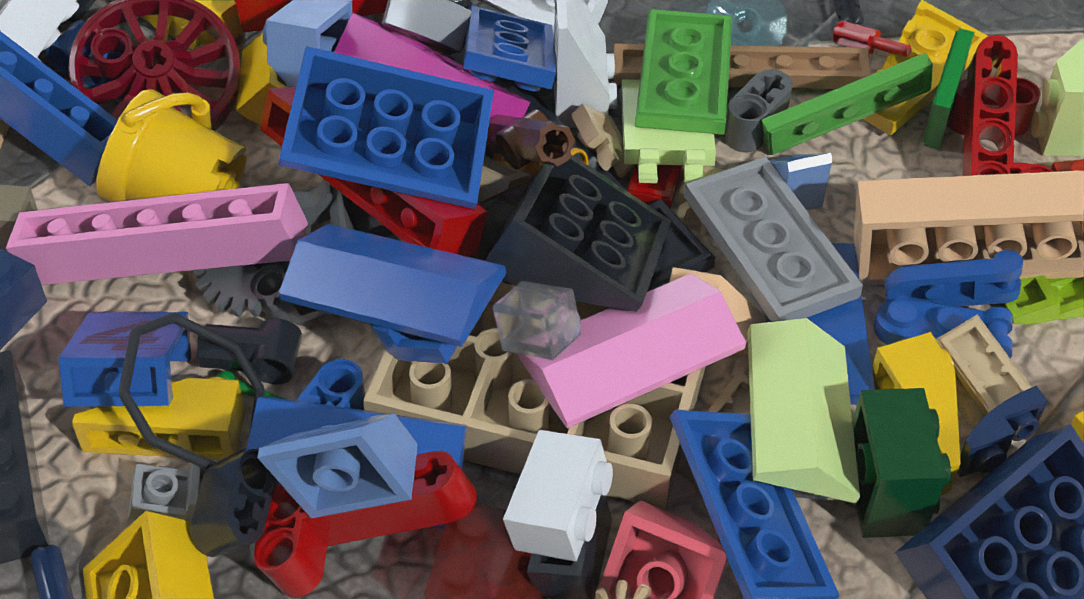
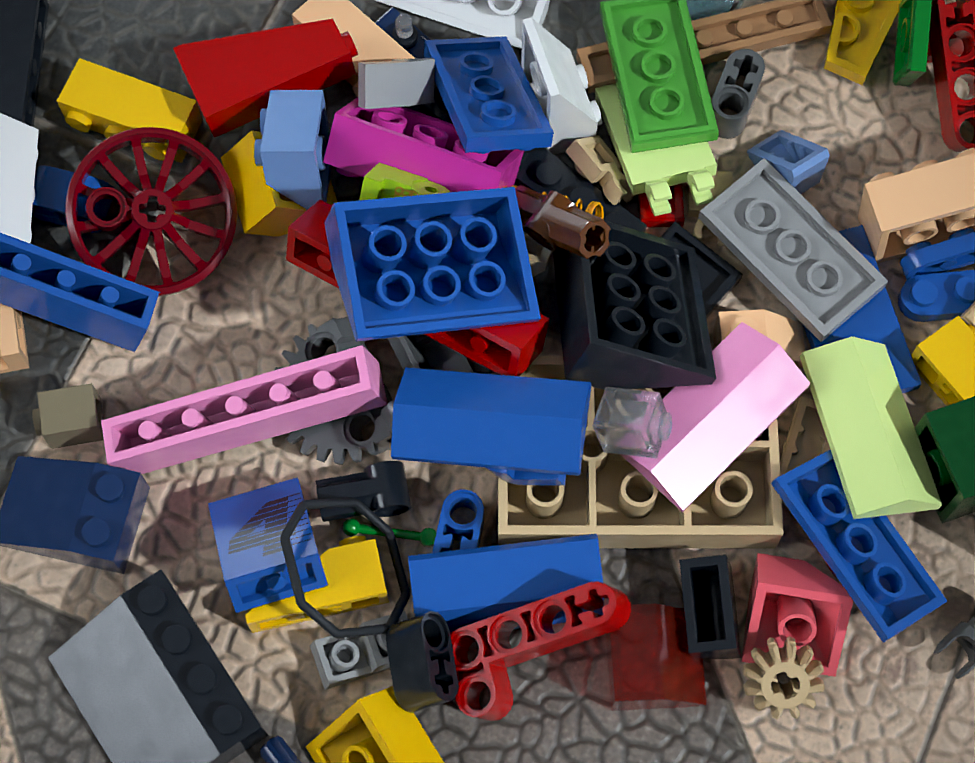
camera: 15 degrees left, 20 degrees up
yellow piece [96,89,248,203] -> none
medium blue slope [257,413,418,518] -> none
white brick [503,430,613,562] -> none
bright green tile [762,53,933,155] -> none

